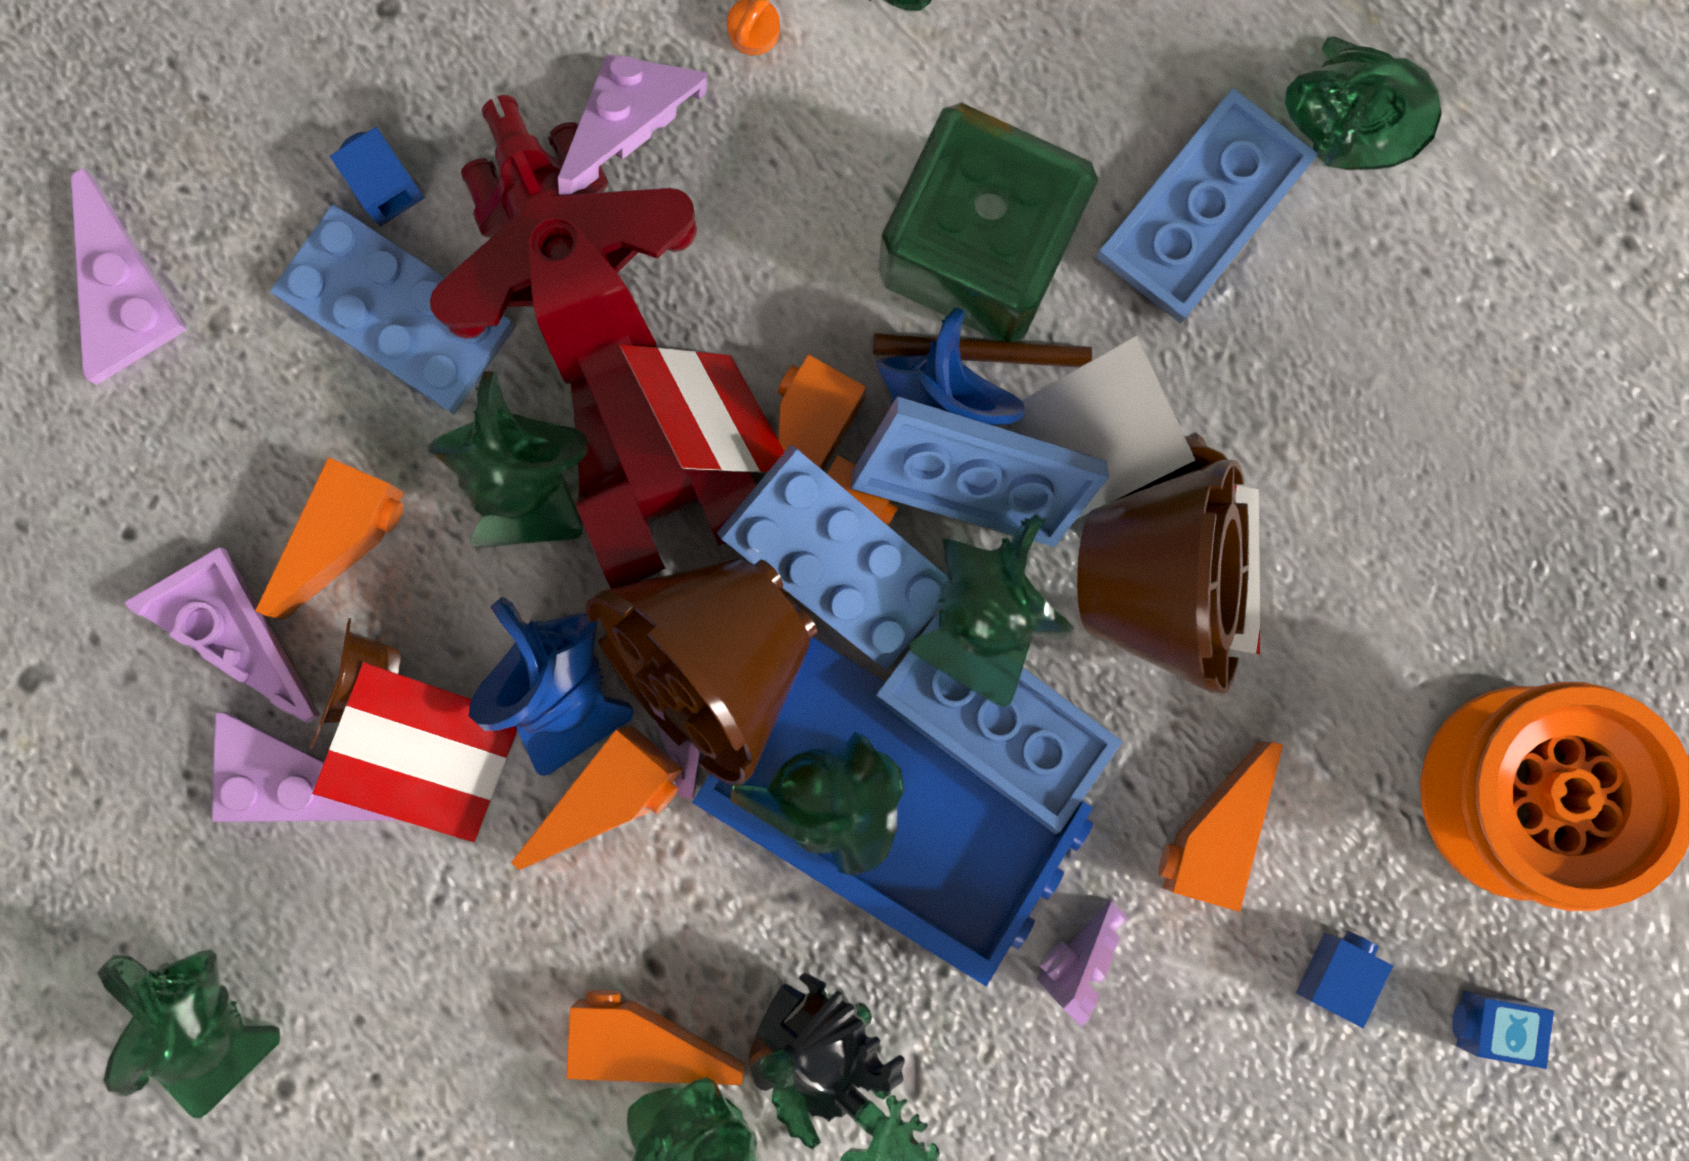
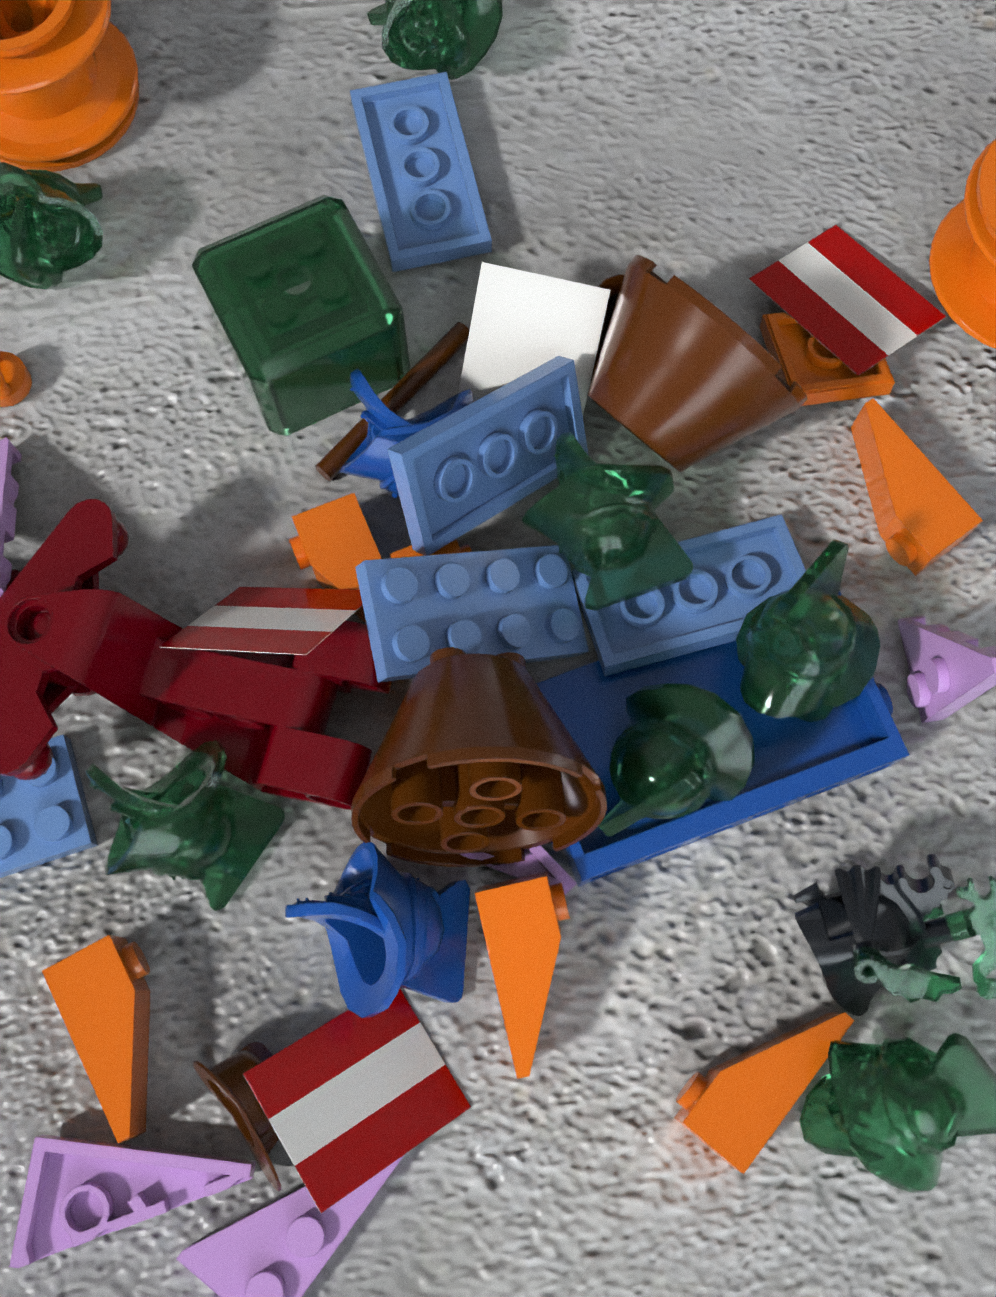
camera: 50 degrees left, 10 degrees down
none -> clear green helmet [736,539,881,723]
none -> red sticker [749,225,947,376]
none -> orange plate [759,312,895,406]

